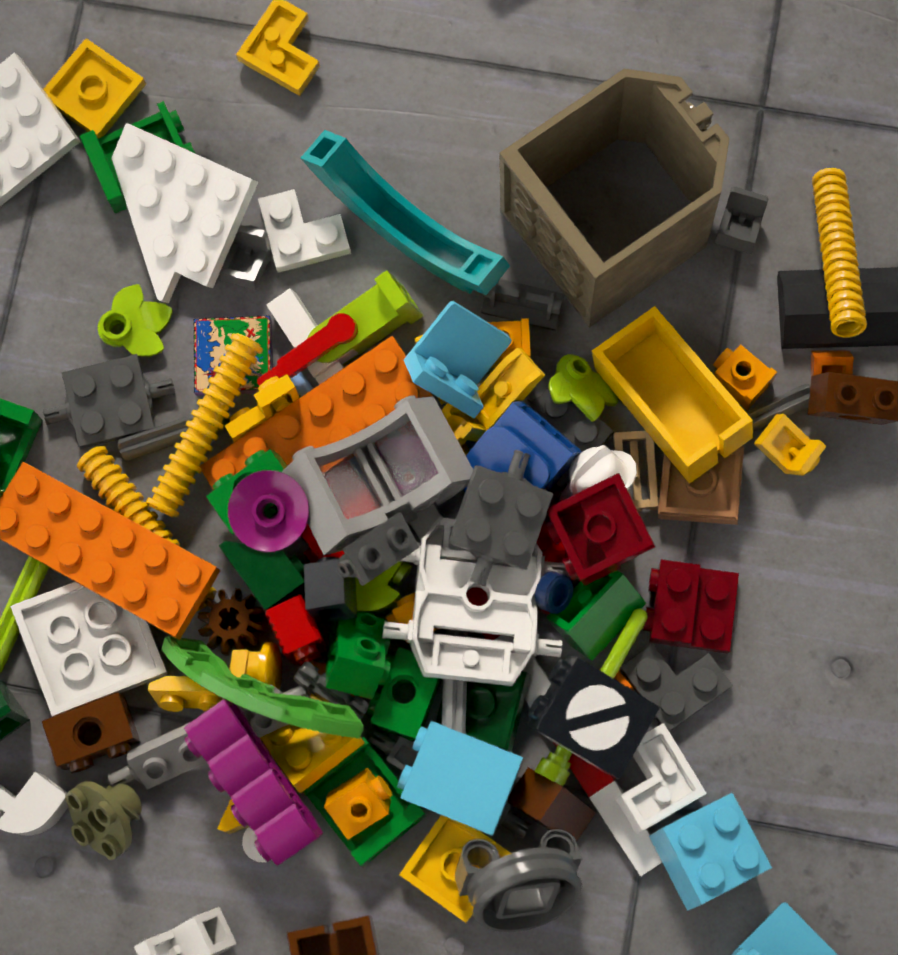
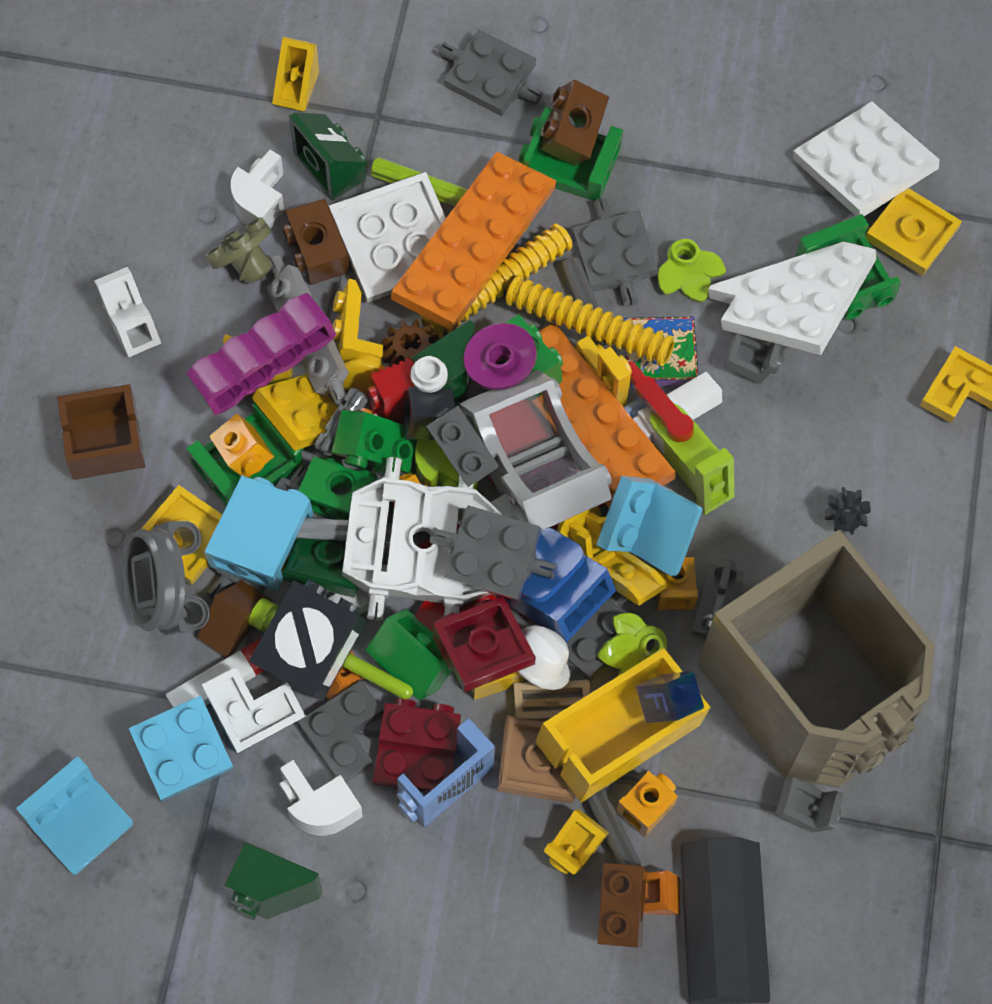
camera: 80 degrees right, 10 degrees down
bright green tile [162,636,364,739] -> none
white plate [258,189,351,273] -> none
teal arch [300,130,510,295] -> none
dark blue tile [535,571,573,614] -> none
yellow piece [812,168,867,337] -> none
none -> dark green slope [224,842,323,920]
none -> white brick [279,760,363,836]
none -> medium blue panel [397,718,495,828]
none -> white plate [411,356,448,393]
none -> brick [636,671,704,723]
none -> black gear [825,487,871,535]

